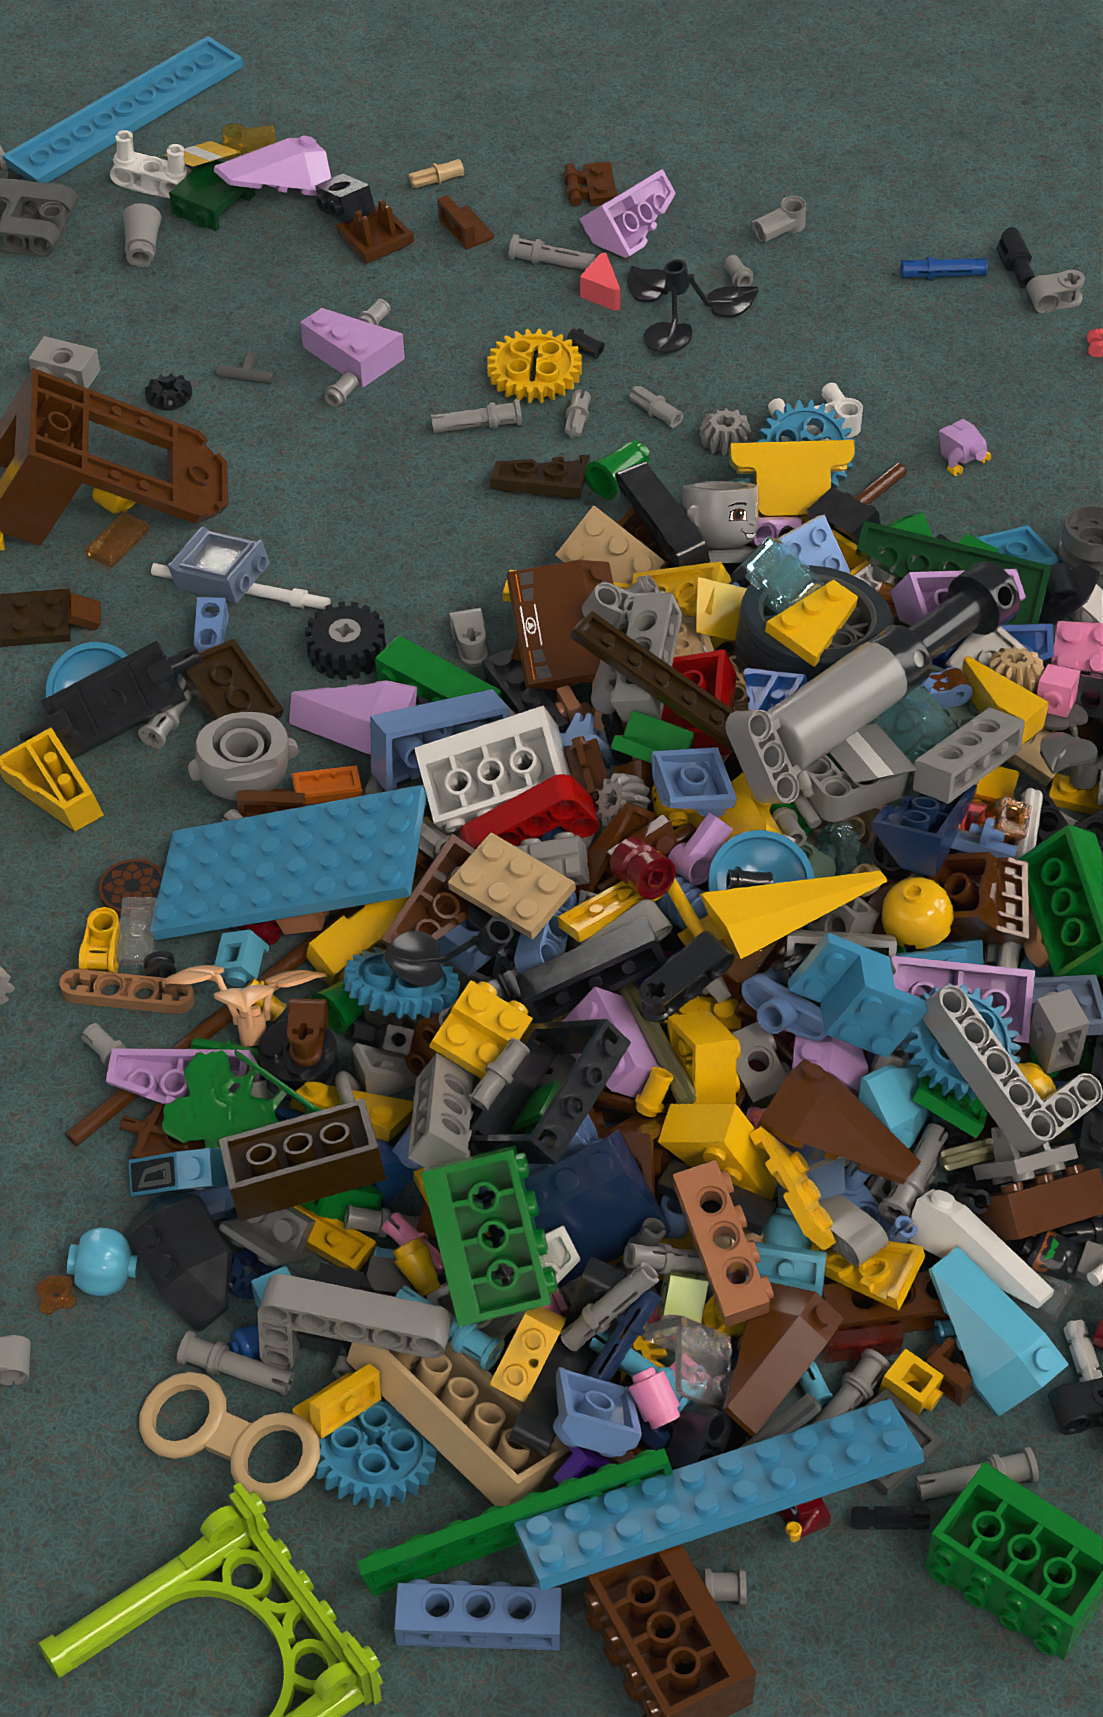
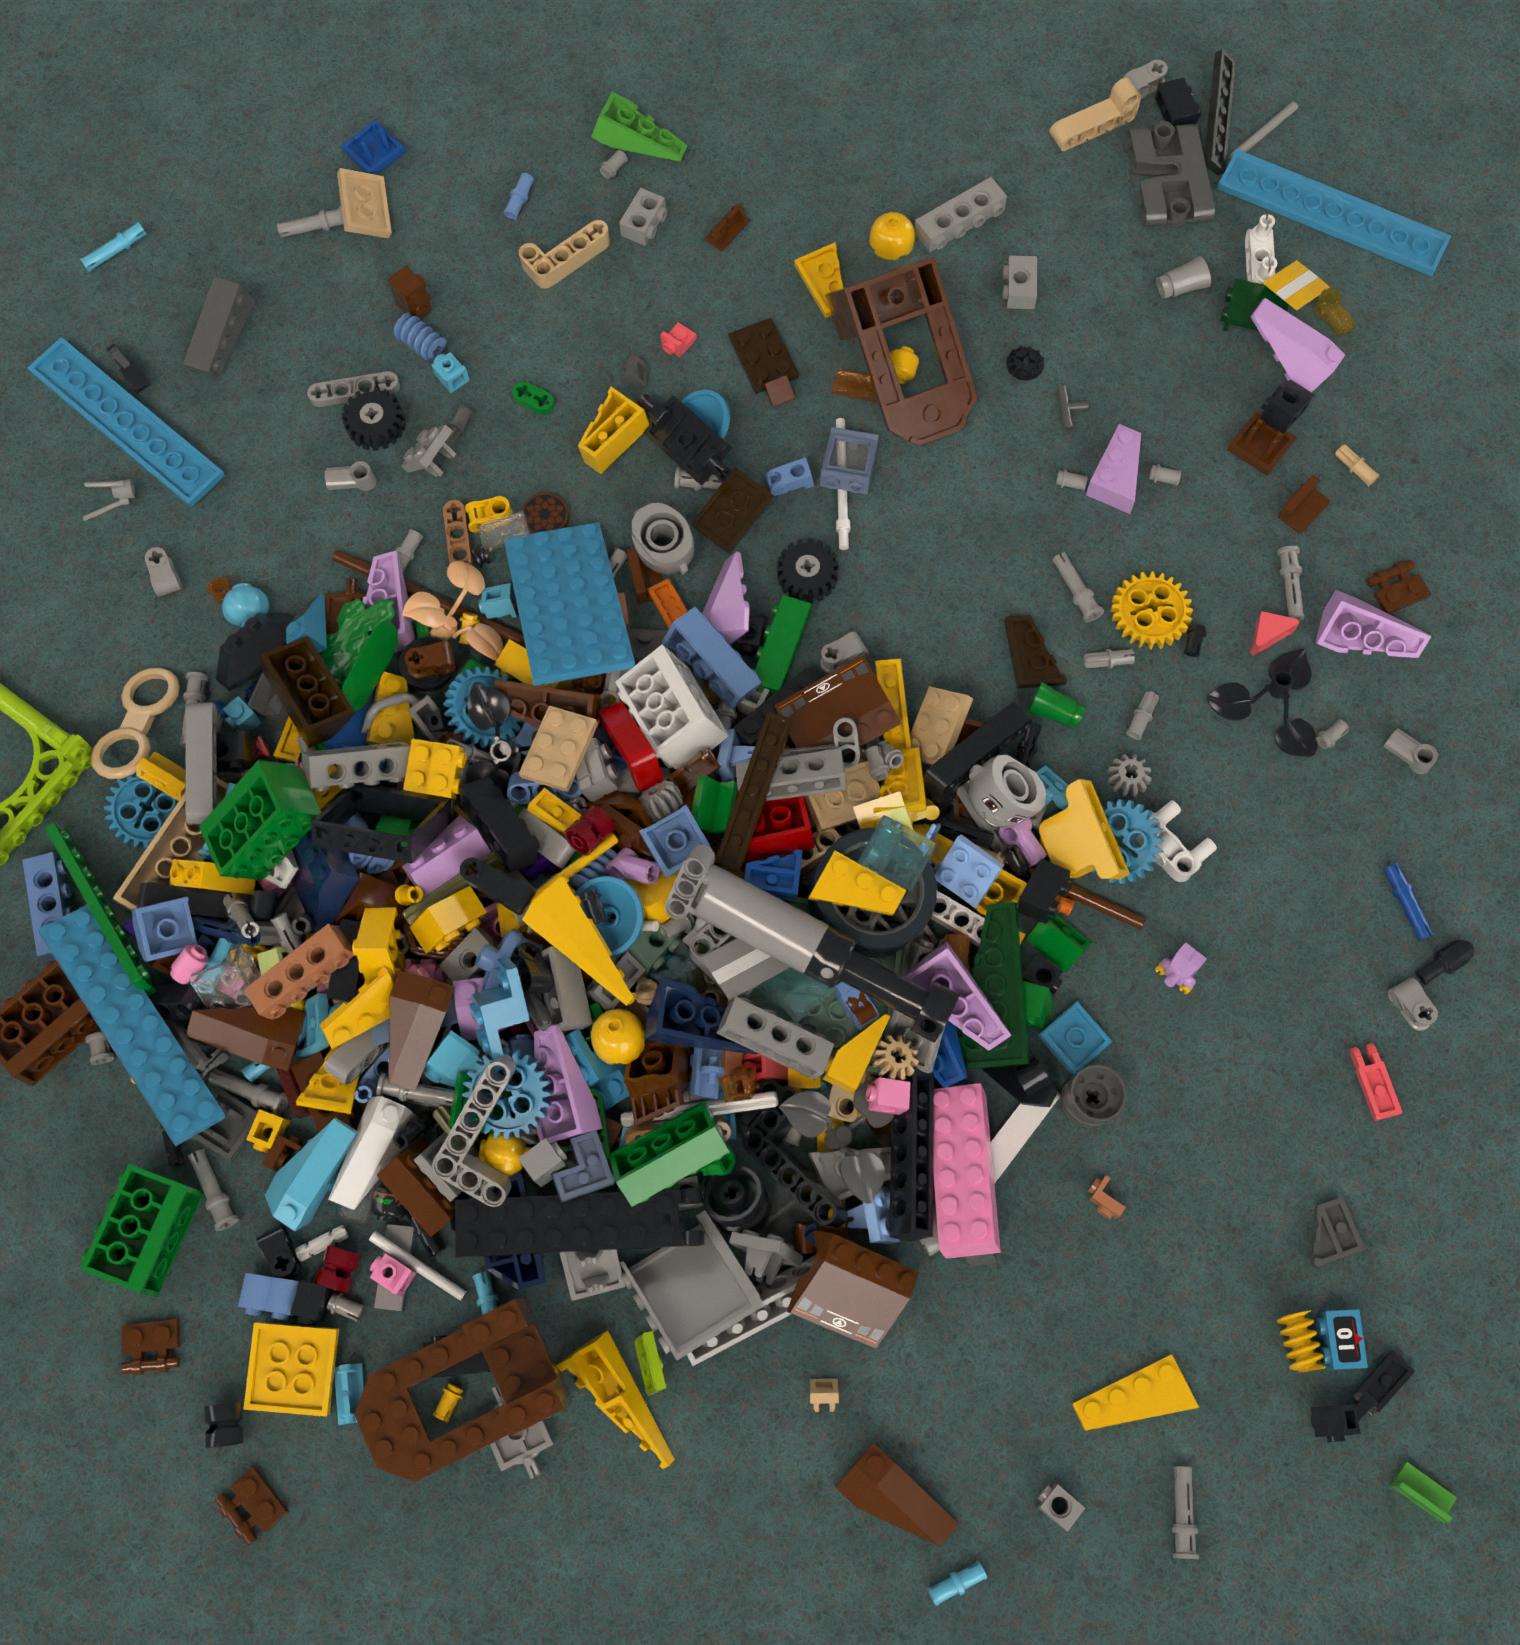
camera: 75 degrees right, 20 degrees up
light grey pin [468,1037,530,1111] -> none

